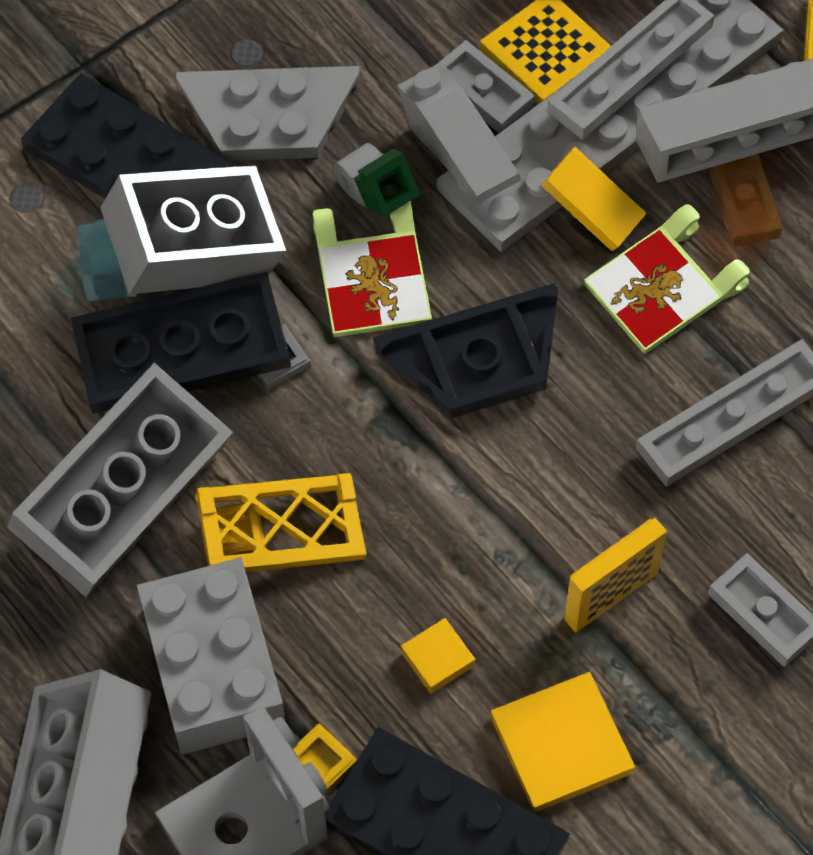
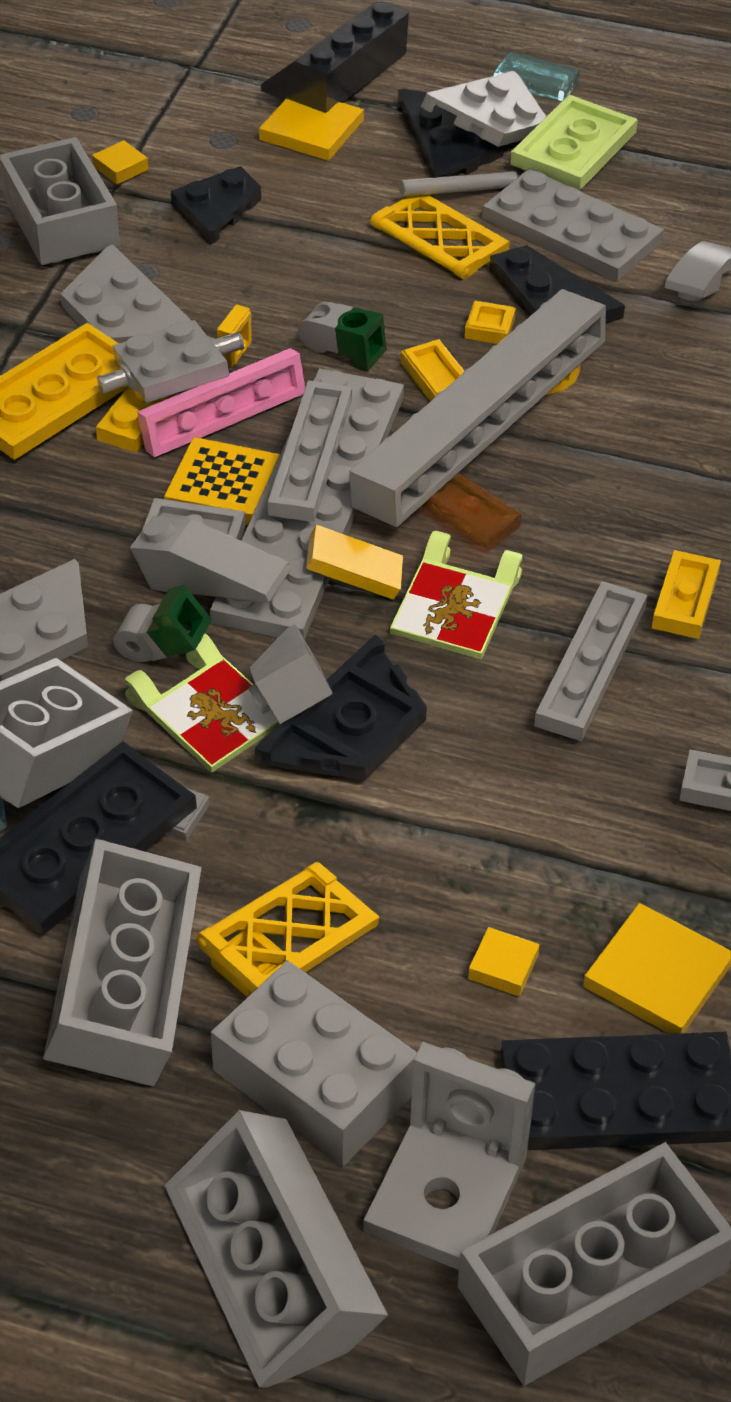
camera: 35 degrees left, 15 degrees down
yellow tile [564,518,667,633] -> none
none -> light grey slope [248,624,333,724]

